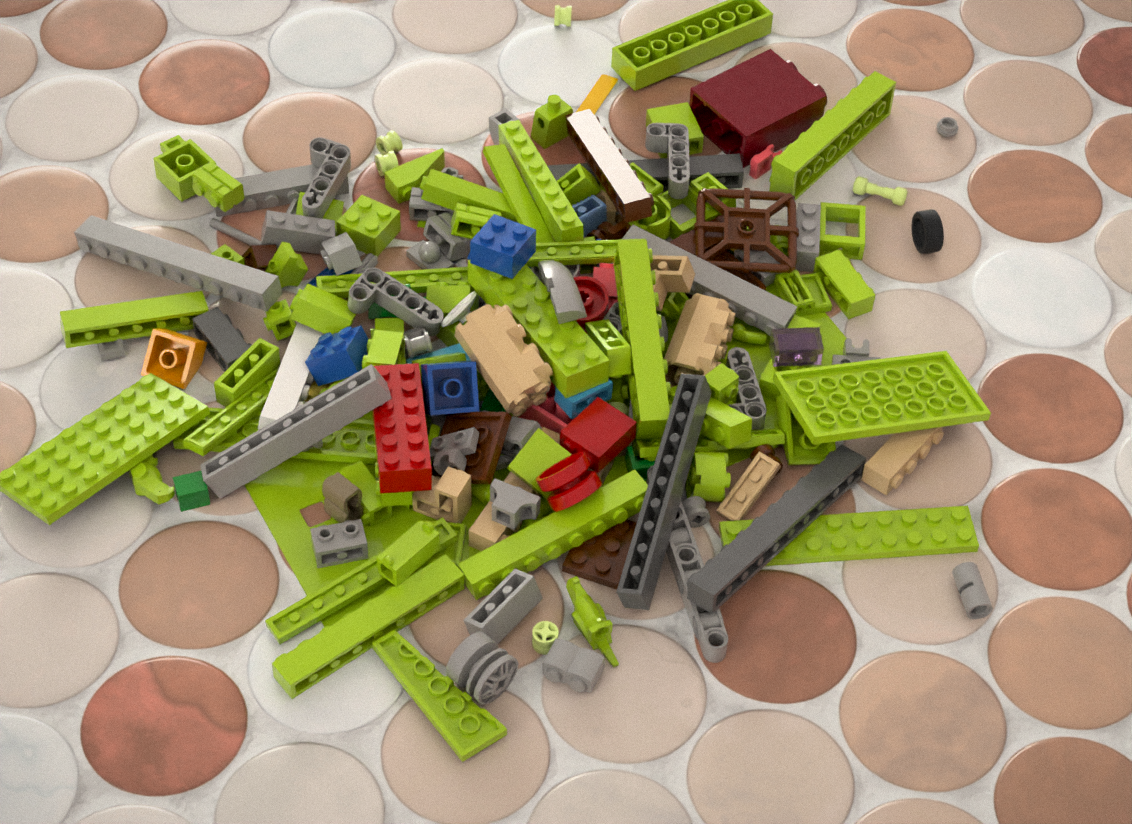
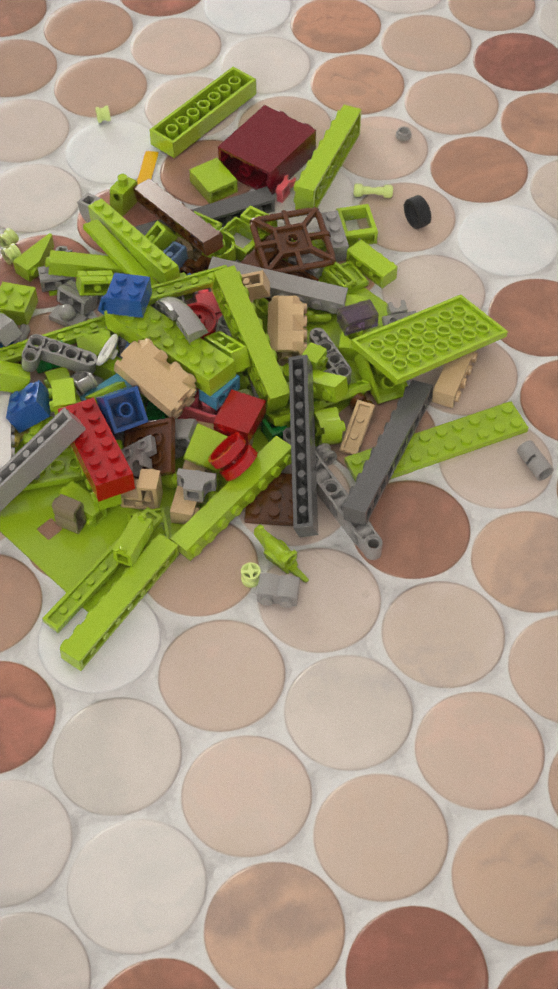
camera: 15 degrees left, 5 degrees up
light grey brick [310,519,368,568] -> none
lime wing [372,630,507,762] -> none
light grey wheel [446,631,519,705] -> none
light grey brick [463,569,543,645] -> none
light grey beam [645,123,690,199] -> none

